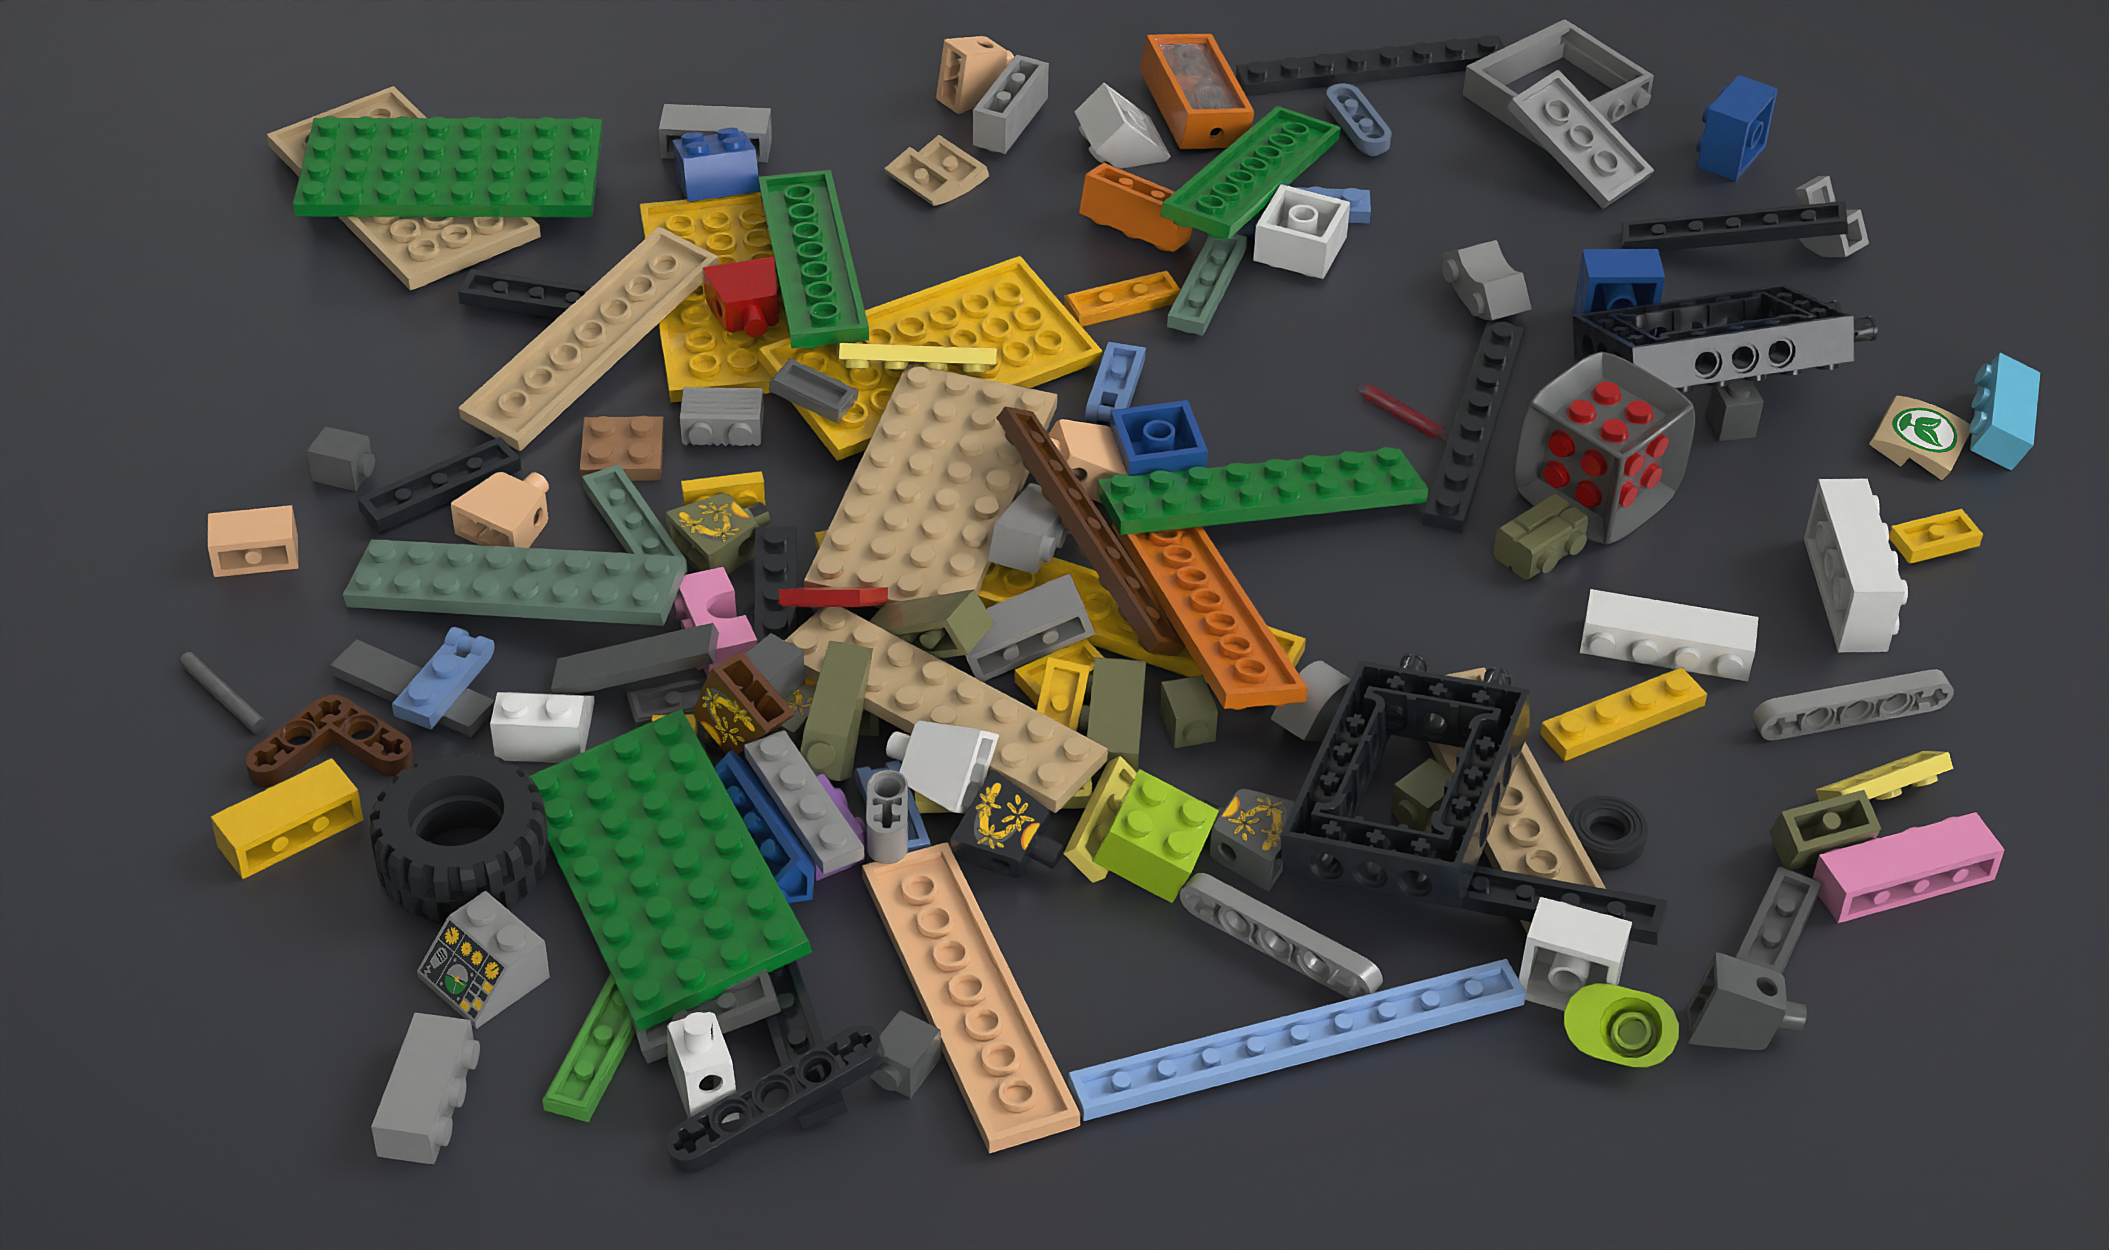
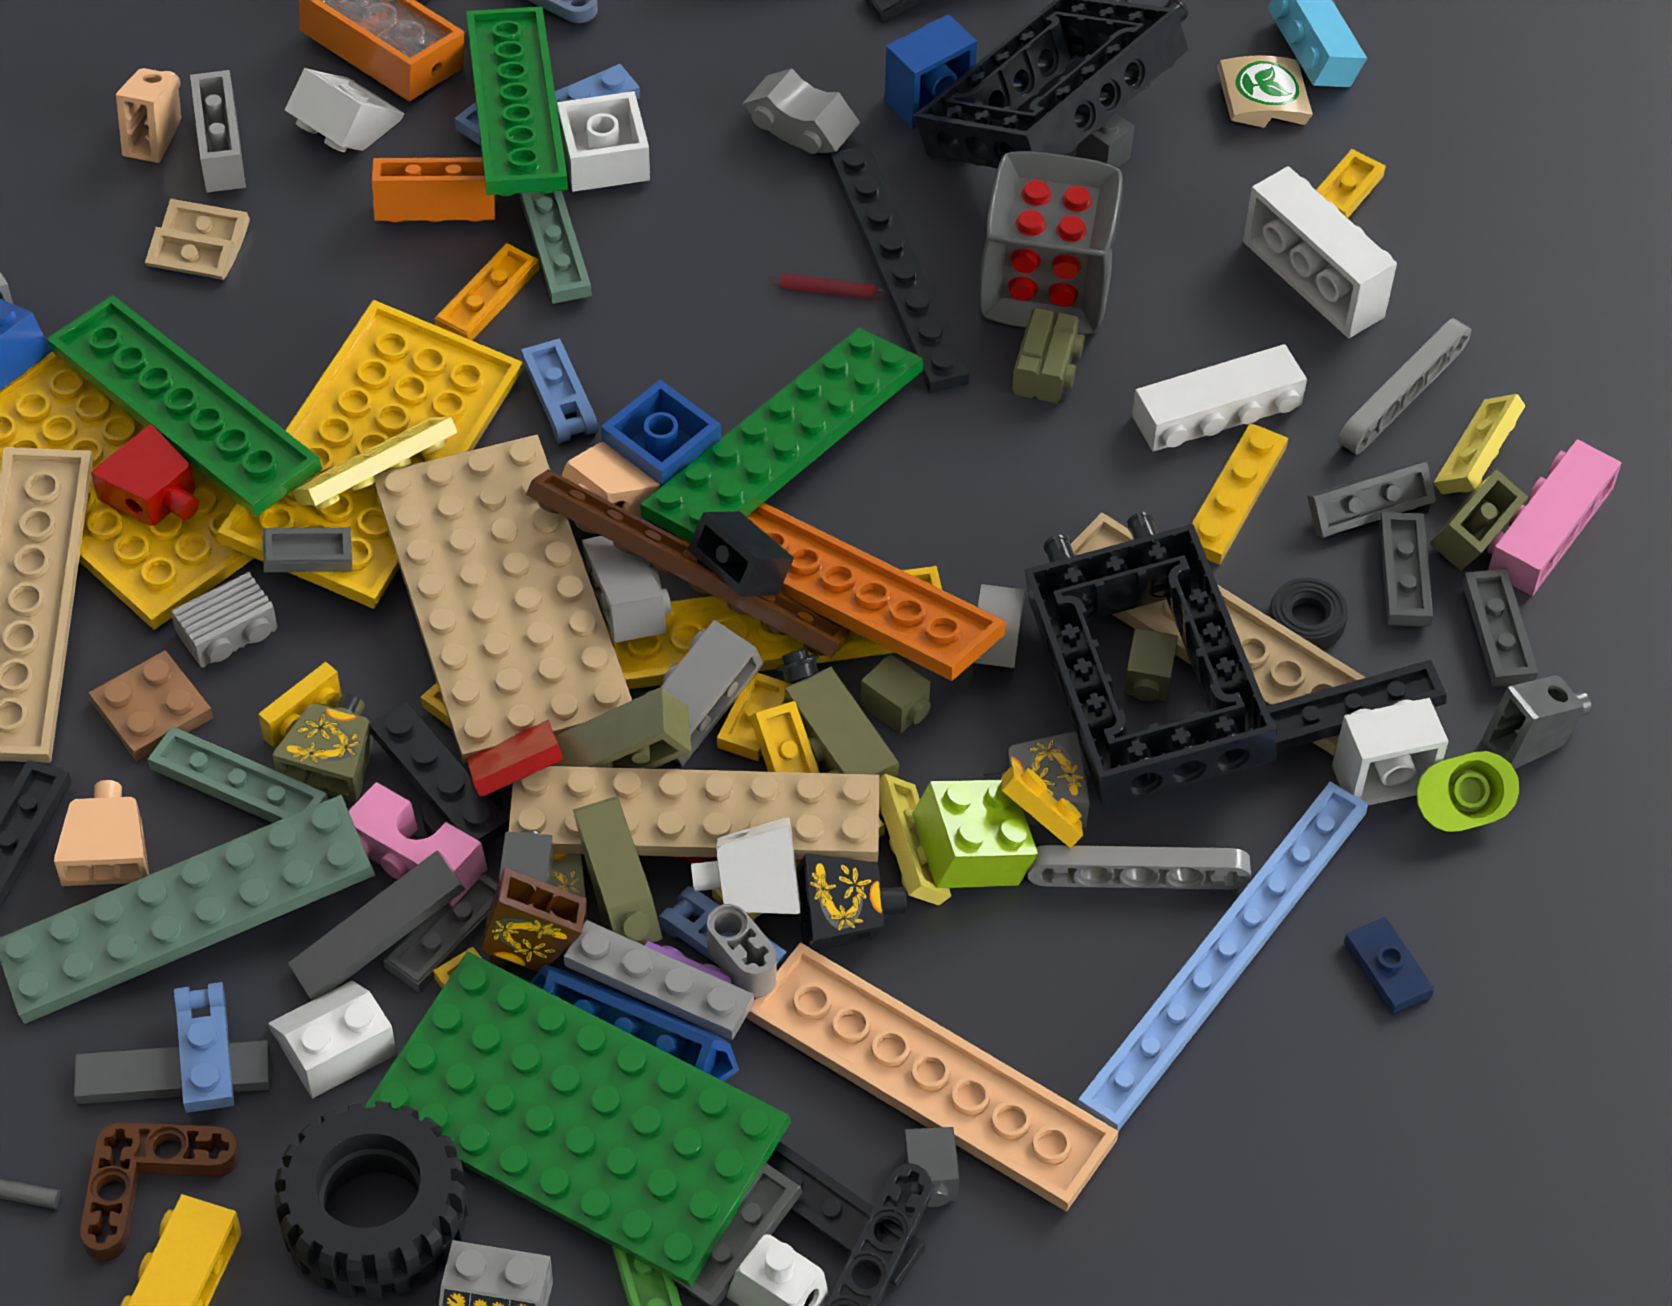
camera: 35 degrees left, 10 degrees up
none -> black brick [687,511,794,597]
none -> black plate [776,648,819,683]
none -> yellow plate [1001,764,1083,848]
none -> dark grey plate [1307,460,1436,537]
none -> dark blue plate [1344,917,1435,1014]
none -> dark grey plate [1379,512,1433,626]

